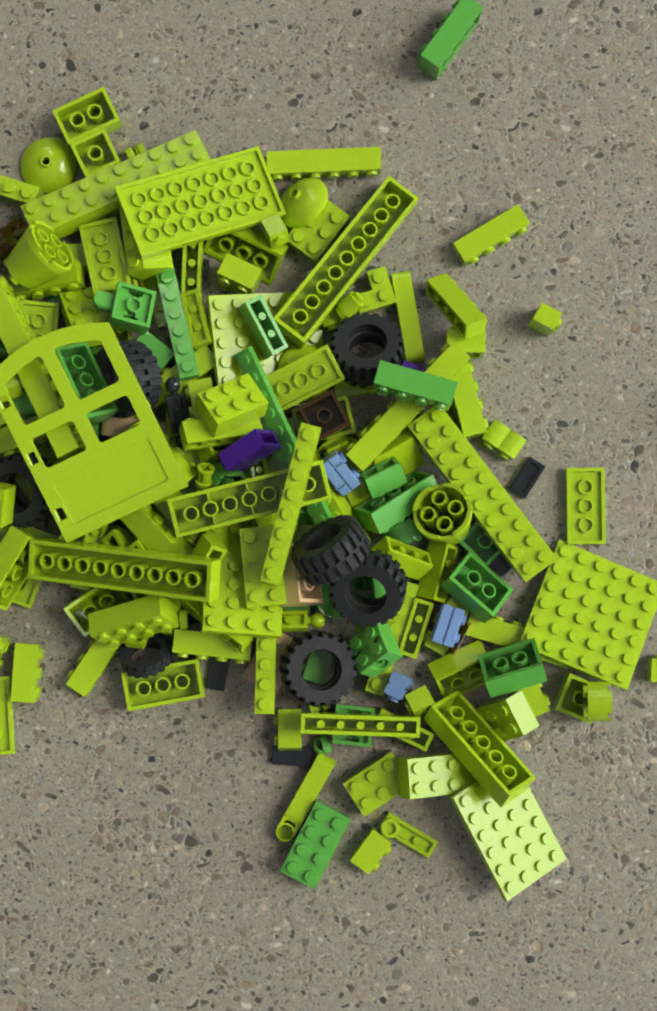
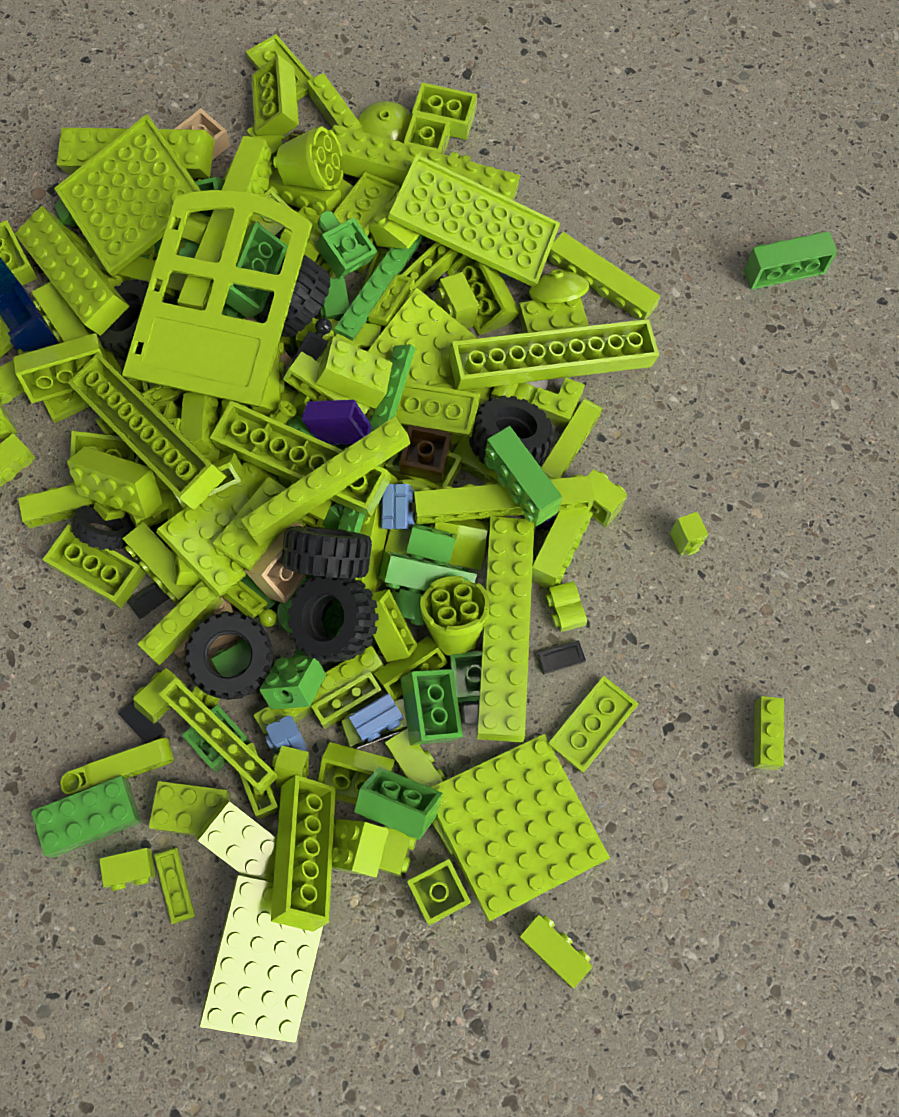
camera: 45 degrees right, 15 degrees down
lime tile [179,610,189,629] -> none
bright green brick [238,295,288,360] -> none
lime brick [261,214,289,249] -> none
bright green tile [313,734,332,754] -> none
lime brick [335,291,364,319] -> none
lime tile [380,818,400,838] -> none
lime brick [426,273,487,340] -> none
lime brick [452,204,530,266] -> none
lime brick [582,682,612,721] -> none

